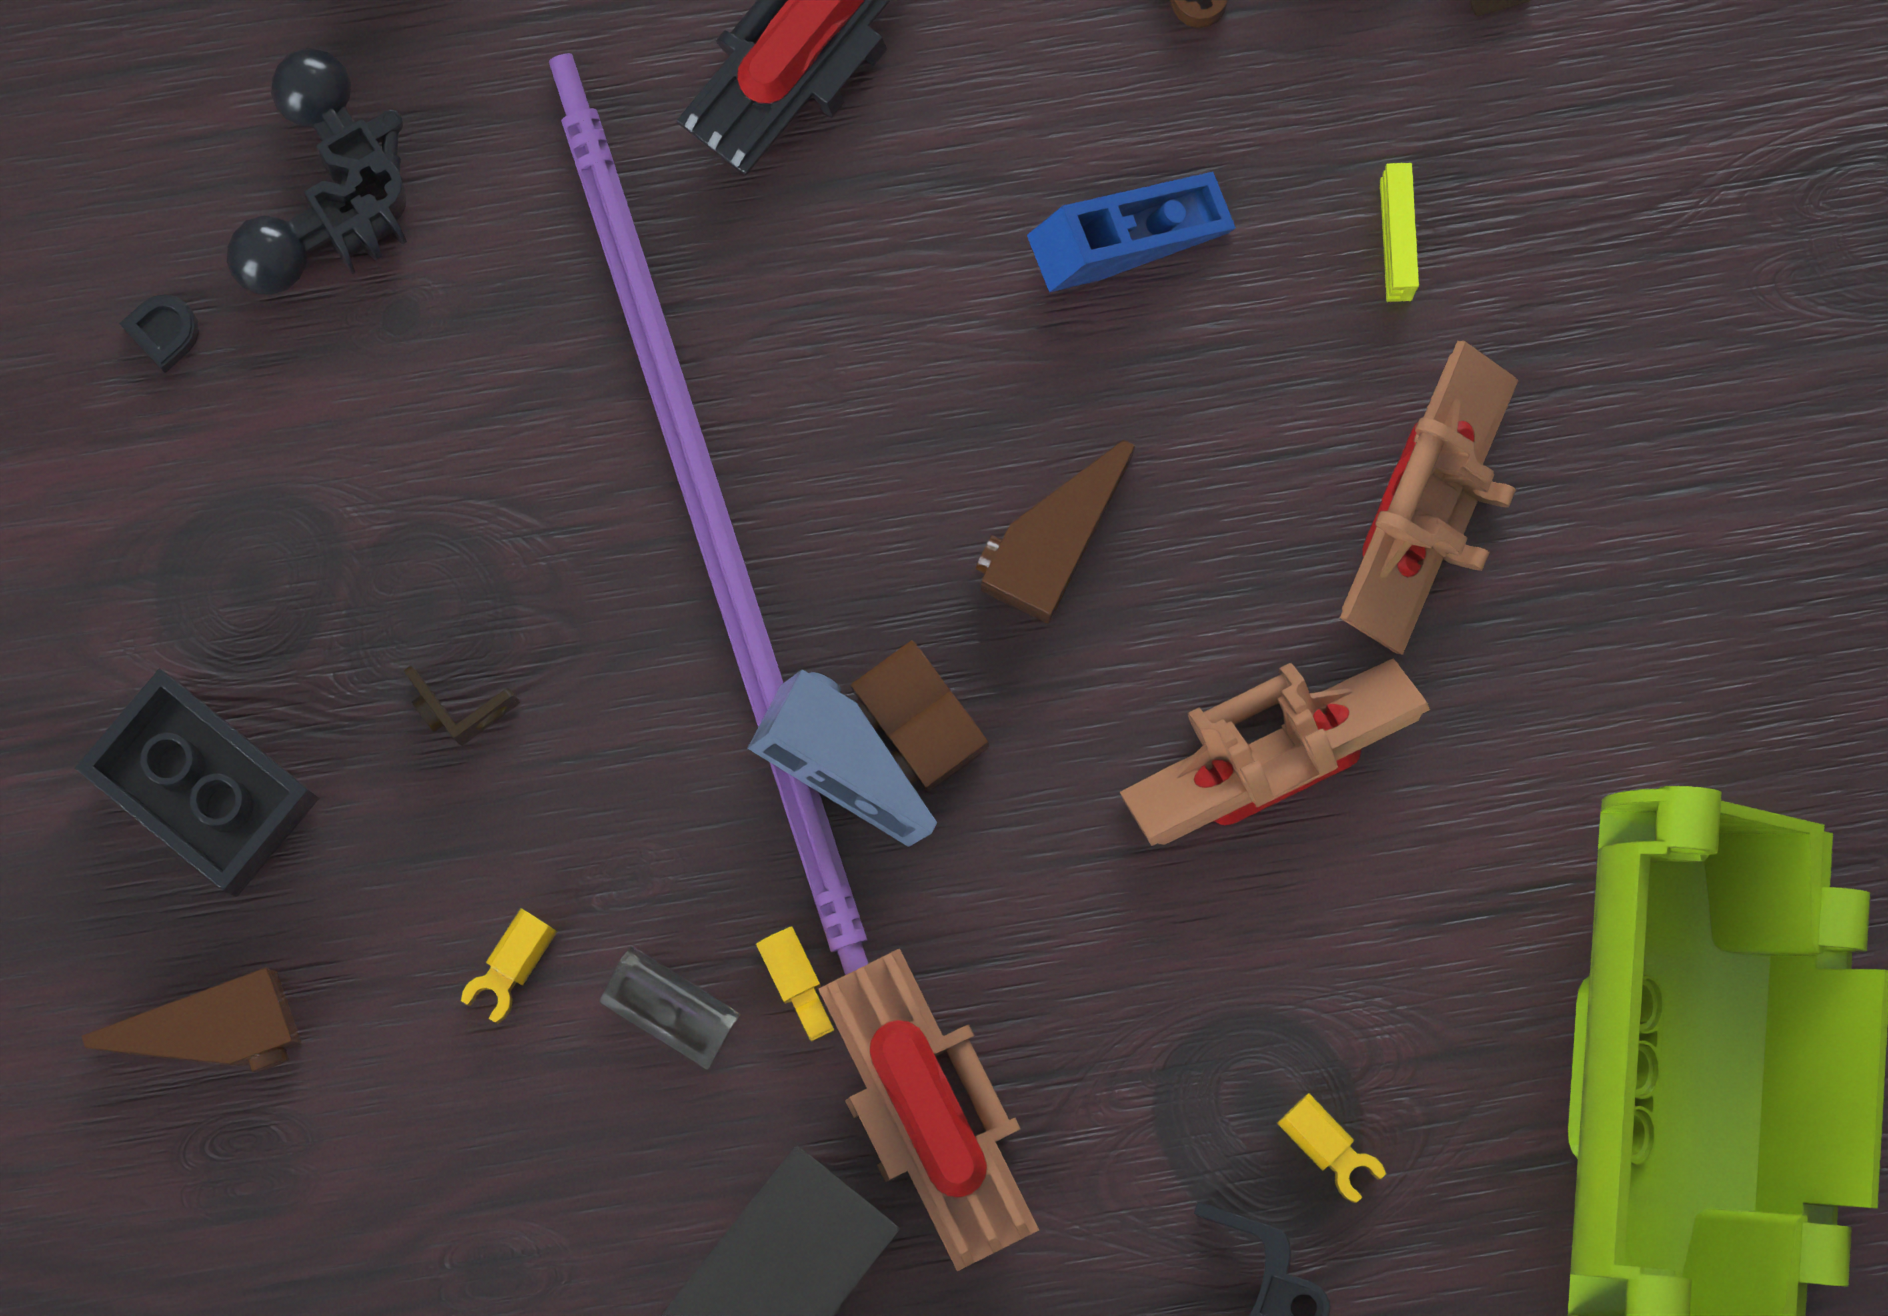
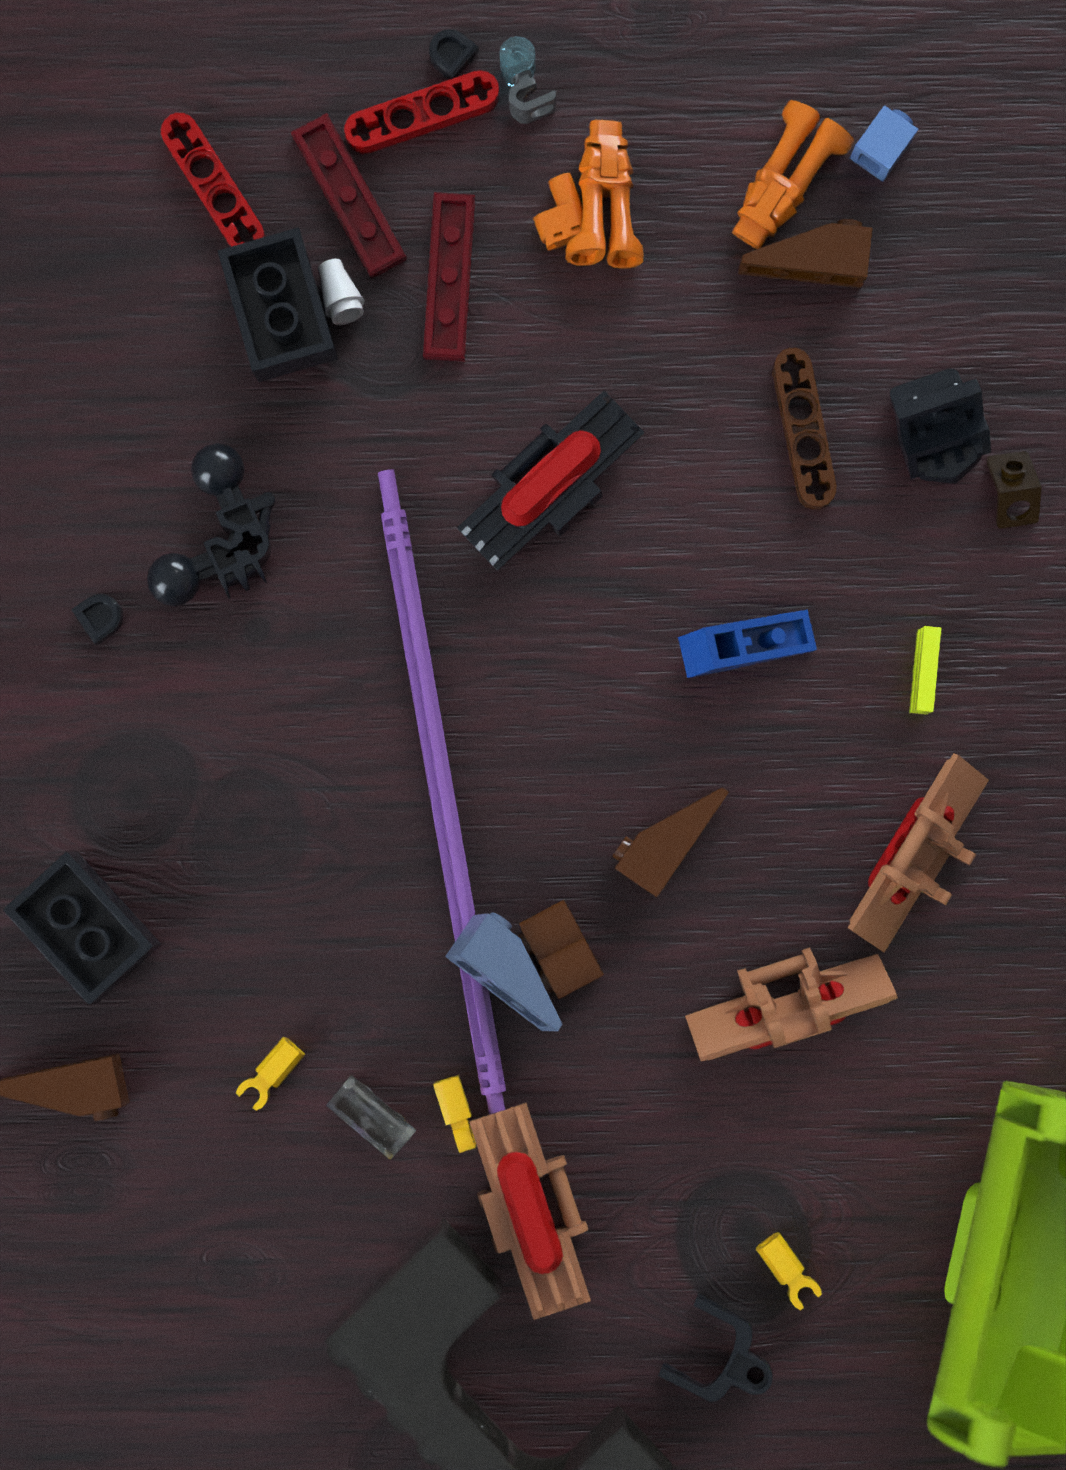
camera: 10 degrees right, 5 degrees up
dark brown bracket [404,665,520,746] -> none

